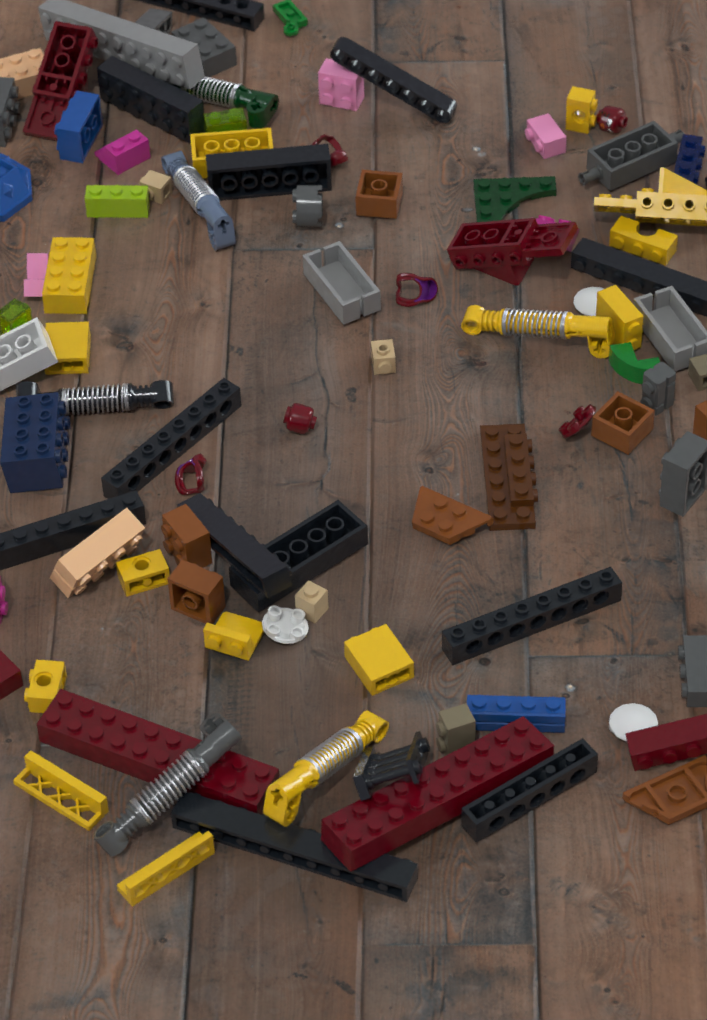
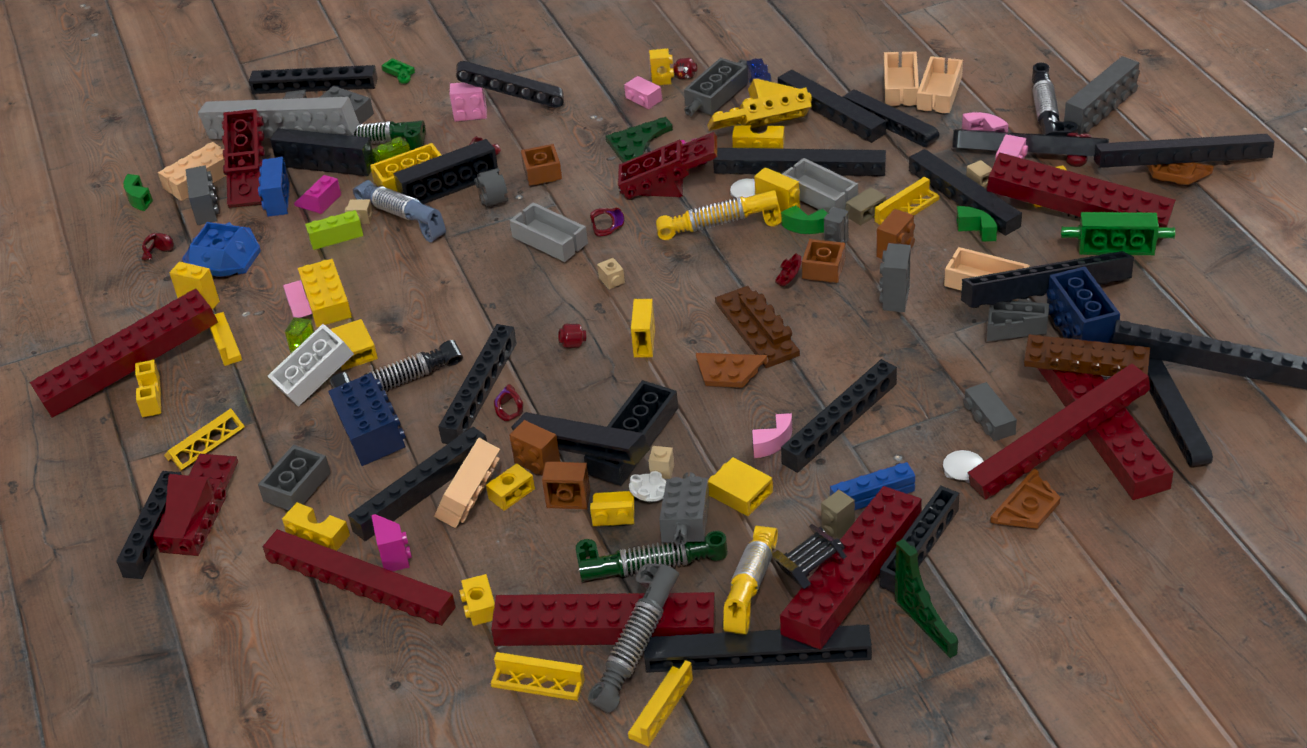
camera: 20 degrees left, 5 degrees down
none -> dark green piece [576,531,728,582]
none -> yellow brick [631,299,655,358]
none -> dark grey brick [659,472,710,546]
none -> bright pink brick [752,413,792,458]
none -> dark green plate [895,539,958,658]

